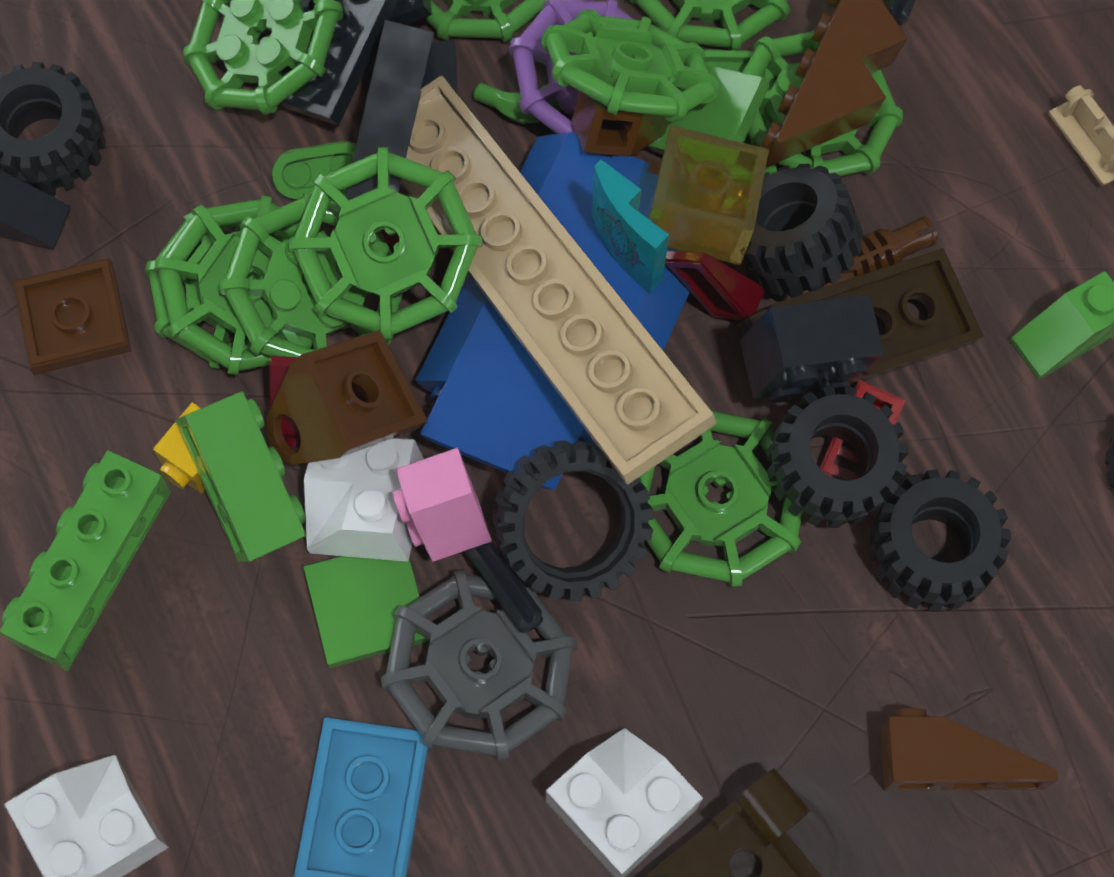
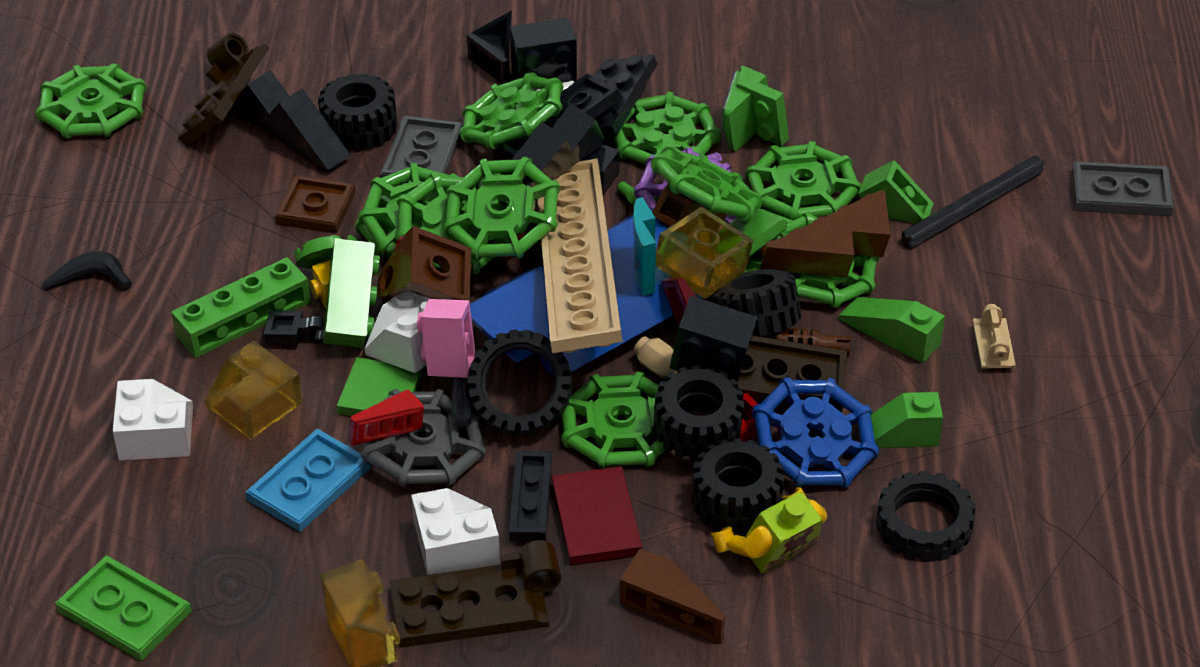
camera: 30 degrees right, 25 degrees down
none -> clear yellow slope [205,340,303,439]
none -> black plate [263,311,324,344]
none -> bright green tile [294,235,358,269]
none -> red slope [348,389,424,446]
none -> dark grey tile [380,116,463,185]
none -> black plate [509,450,552,542]
none -> dark red tile [552,466,642,565]
none -> tan plant [633,336,678,379]
none -> torso [711,487,827,573]
none -> blue plate [751,377,879,488]
none -> bright green slope [838,297,945,363]

